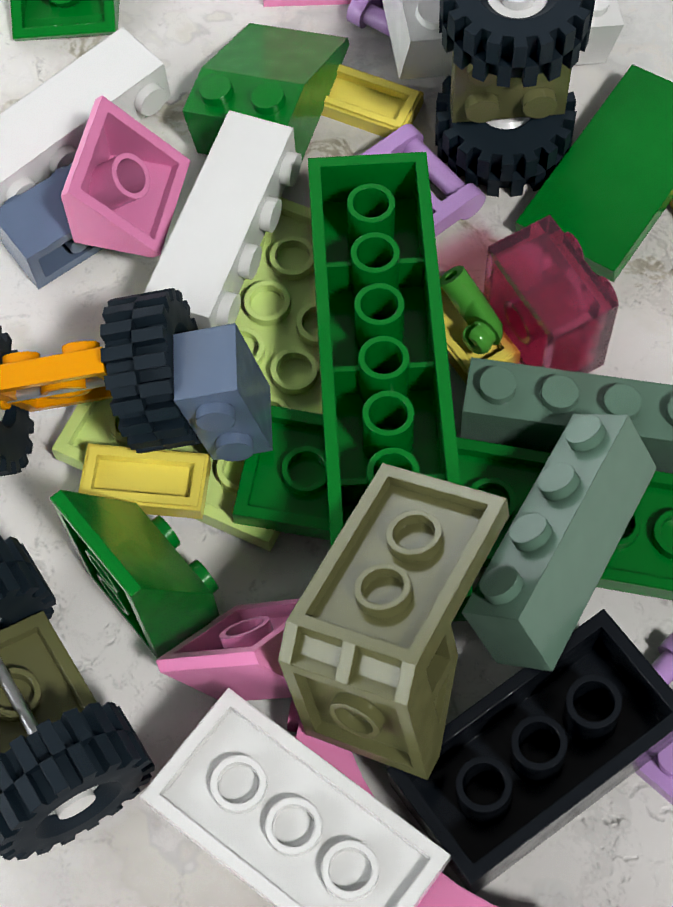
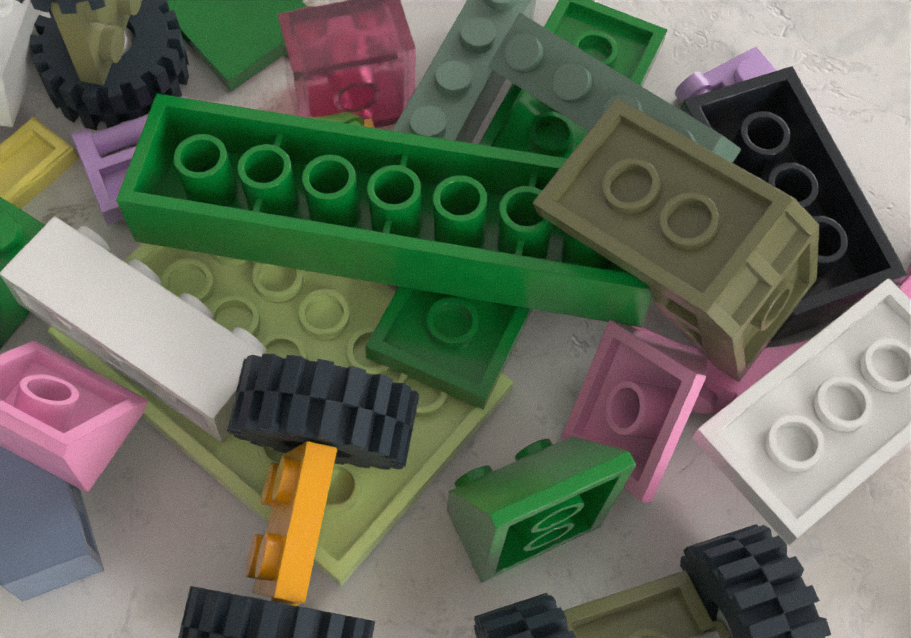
camera: 85 degrees left, 0 degrees up
light yellow tile [78,443,212,519] -> none
sand blue brick [173,323,273,461] -> none

